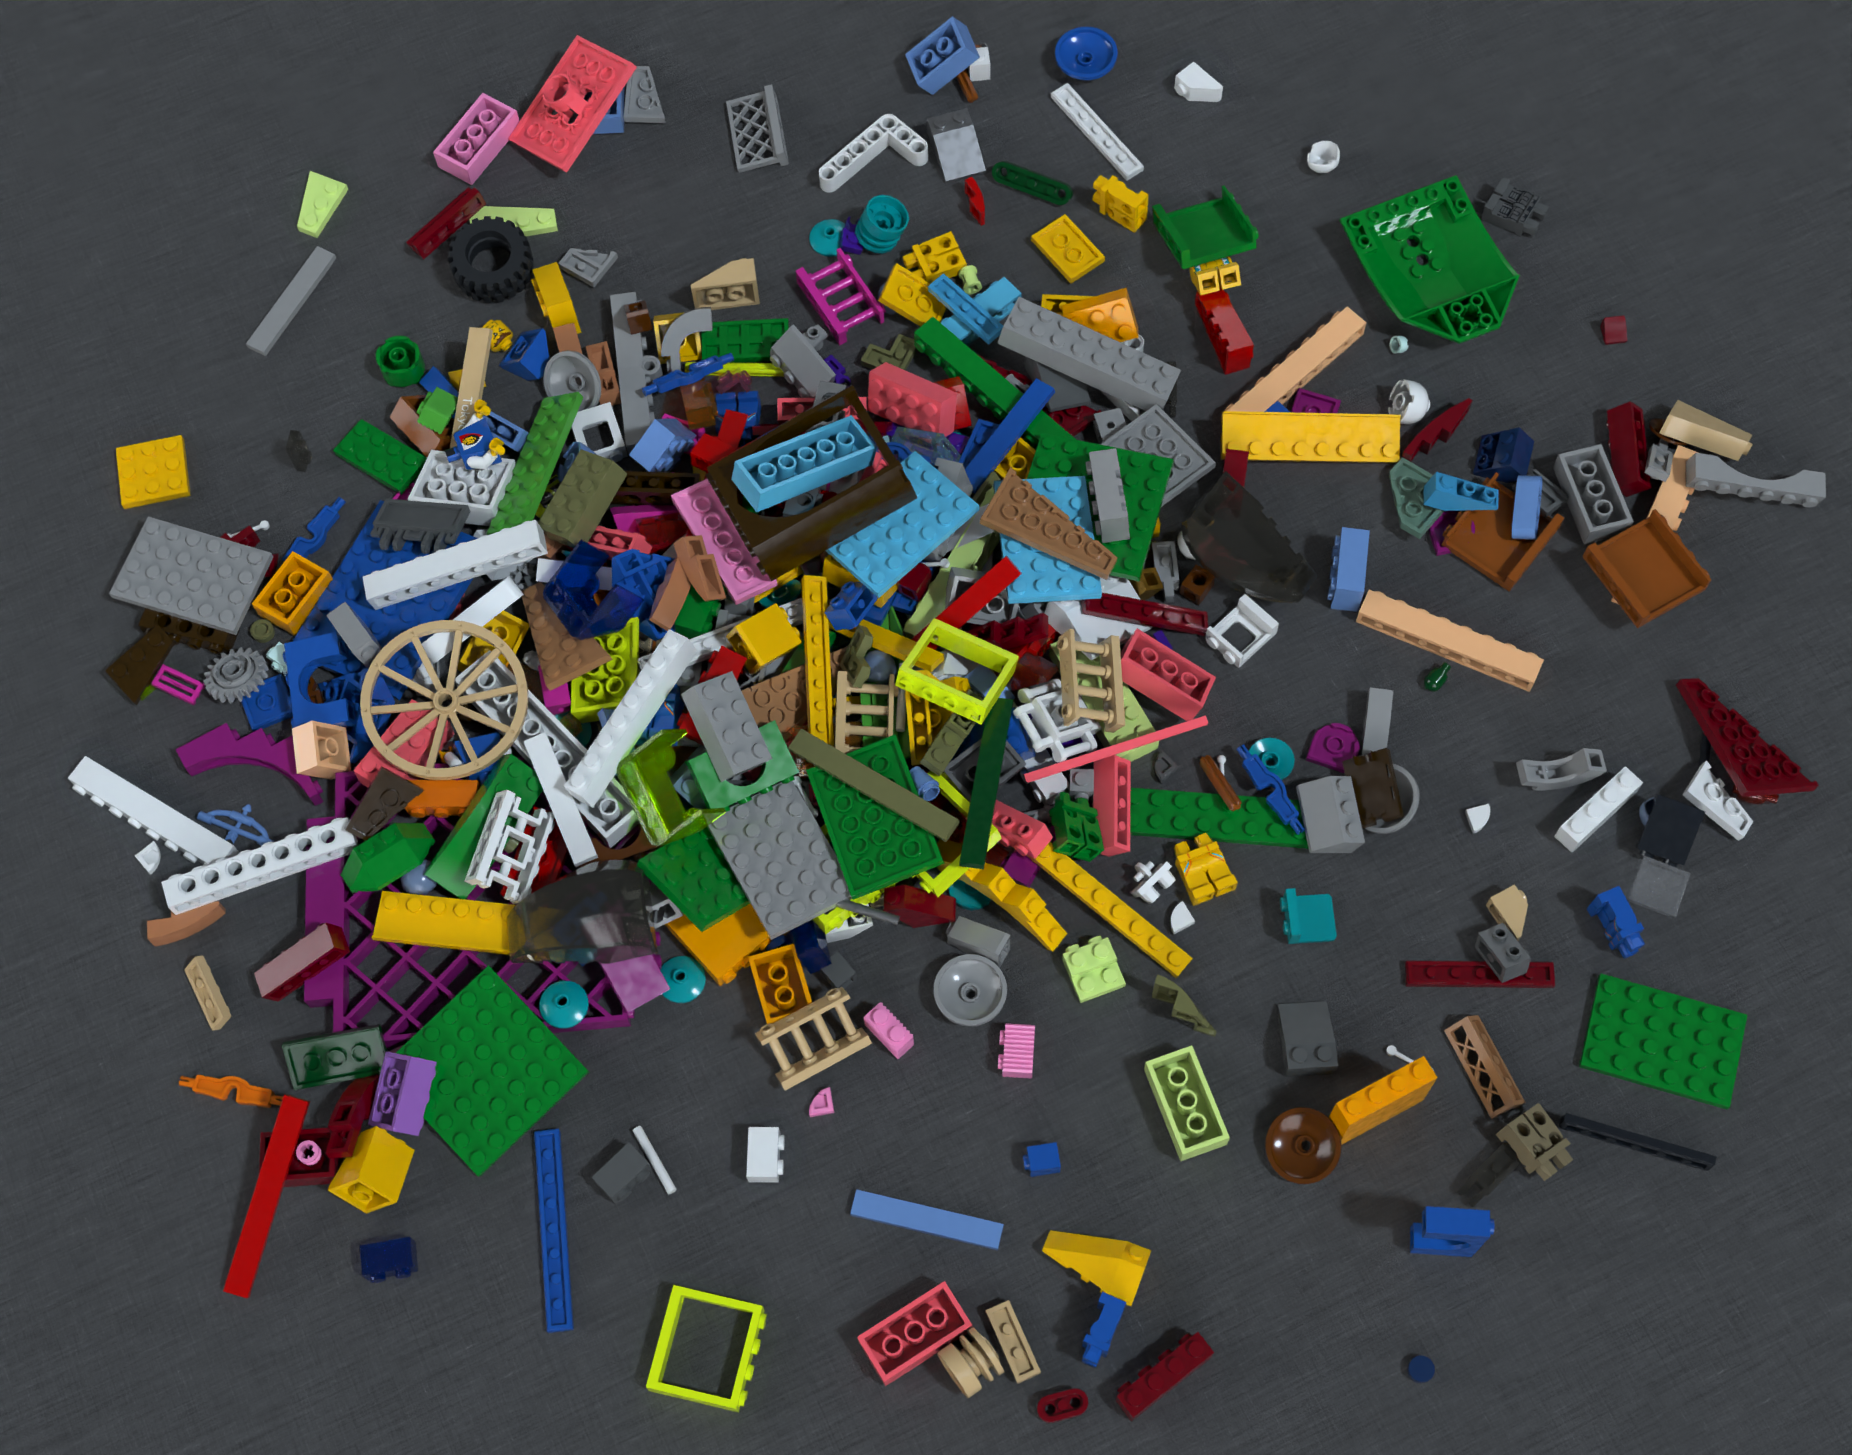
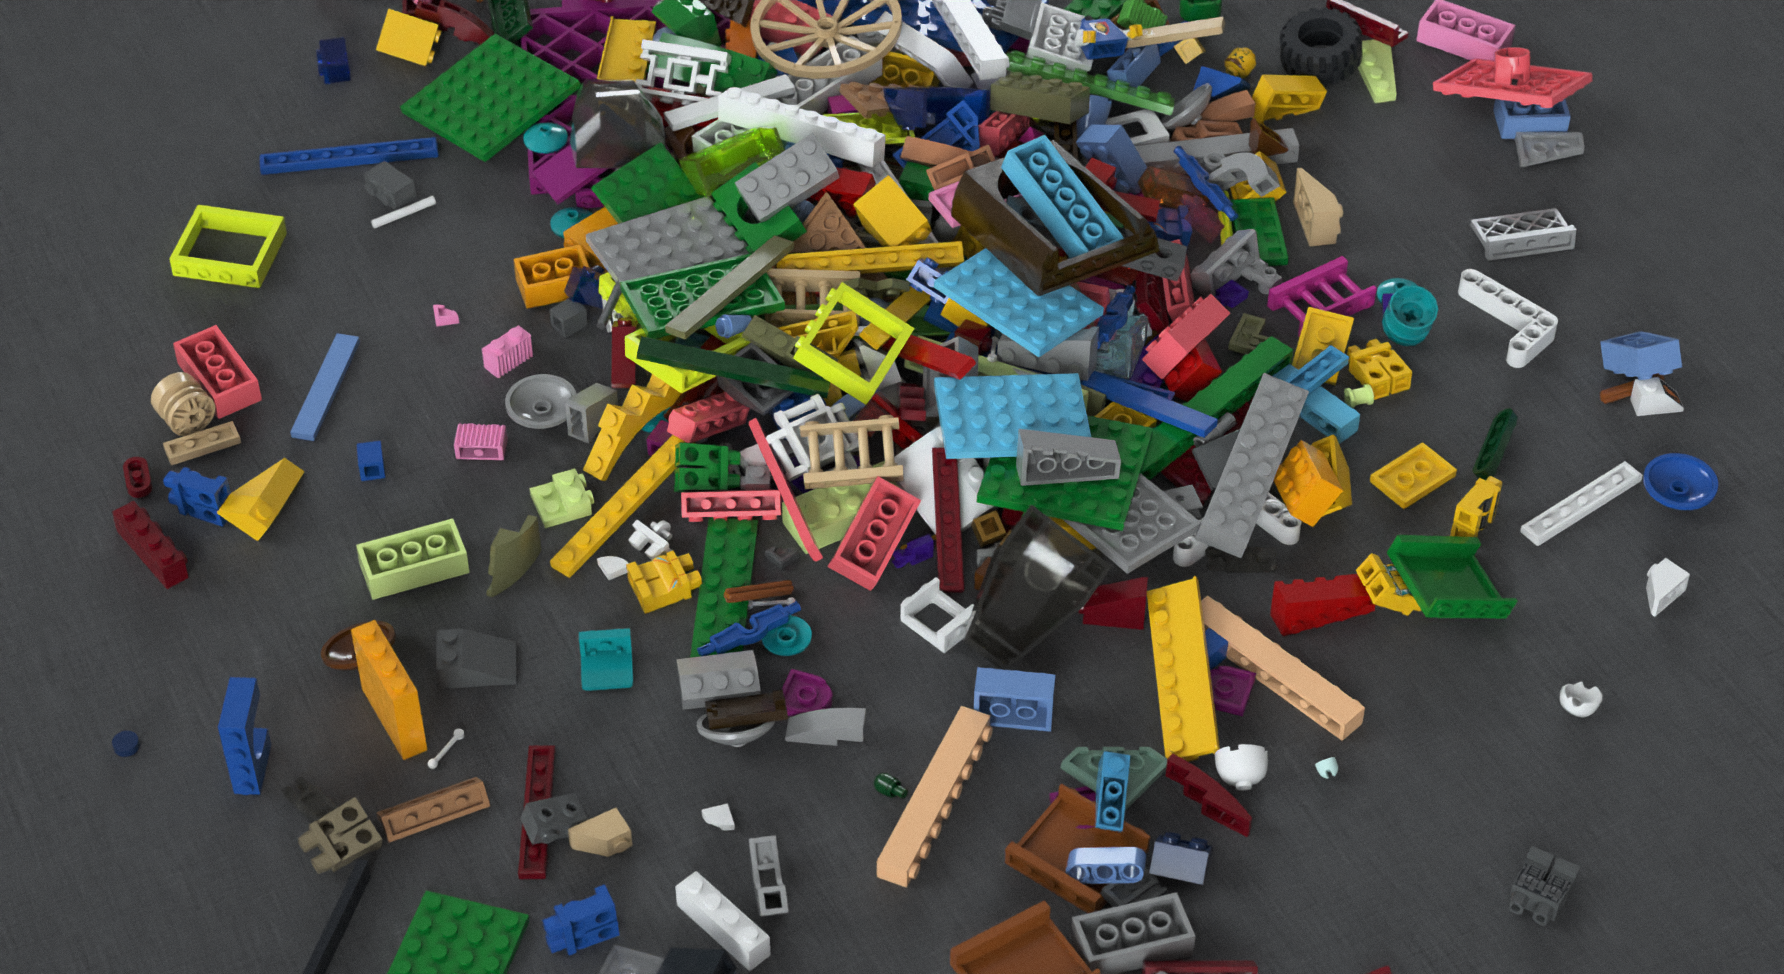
camera: 85 degrees right, 20 degrees down
medium lavender slope [368,1051,437,1136] -> none
light grey wing [558,248,618,287] -> none
white brick [746,1127,785,1183] -> none
tan fence [755,987,872,1090] -> none
flat silver slope [927,108,986,184] -> none
red slope [965,176,985,226] -> none
medium nougat wing [980,467,1118,580] -> none
green wedge [1339,175,1520,344] -> none

